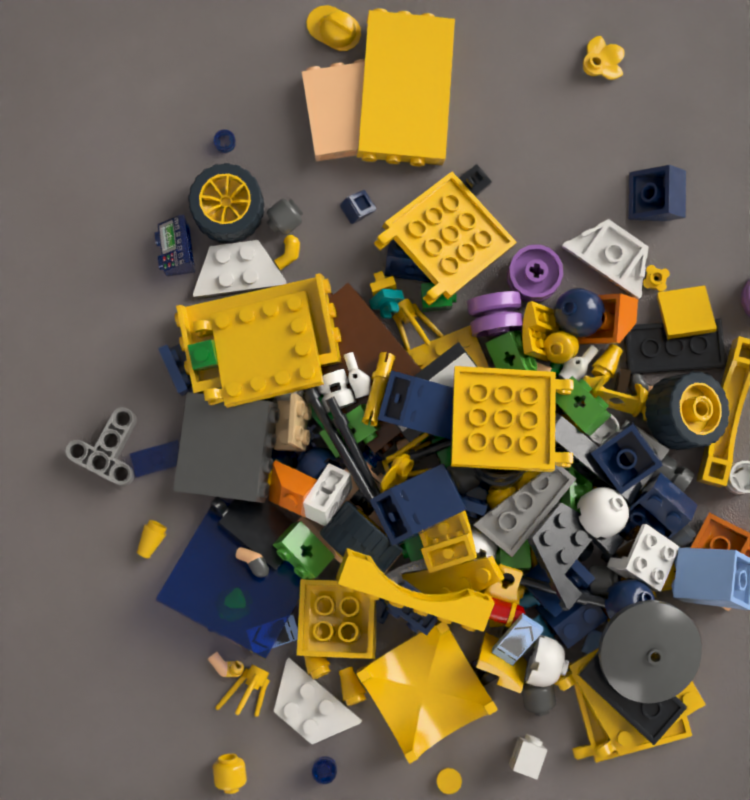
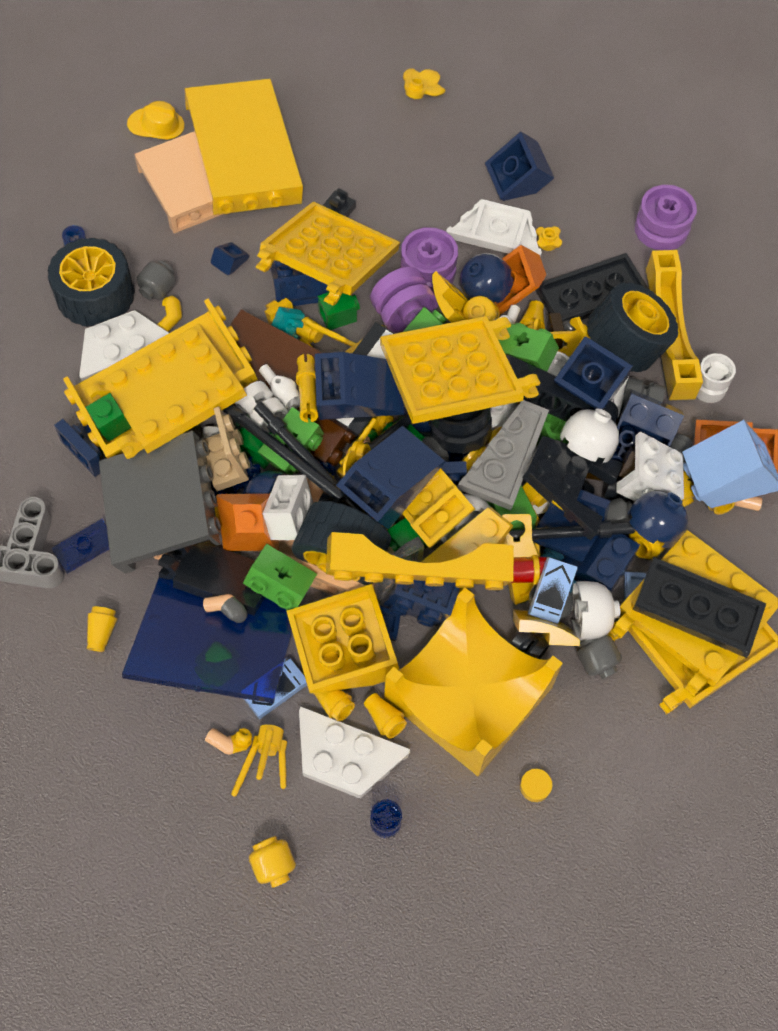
camera: 20 degrees left, 20 degrees down
clear blue slope [155,214,196,276] -> none
white brick [508,734,547,779] -> none
dark grey dish [598,600,702,703] -> none
yellow tile [656,285,717,339] -> none

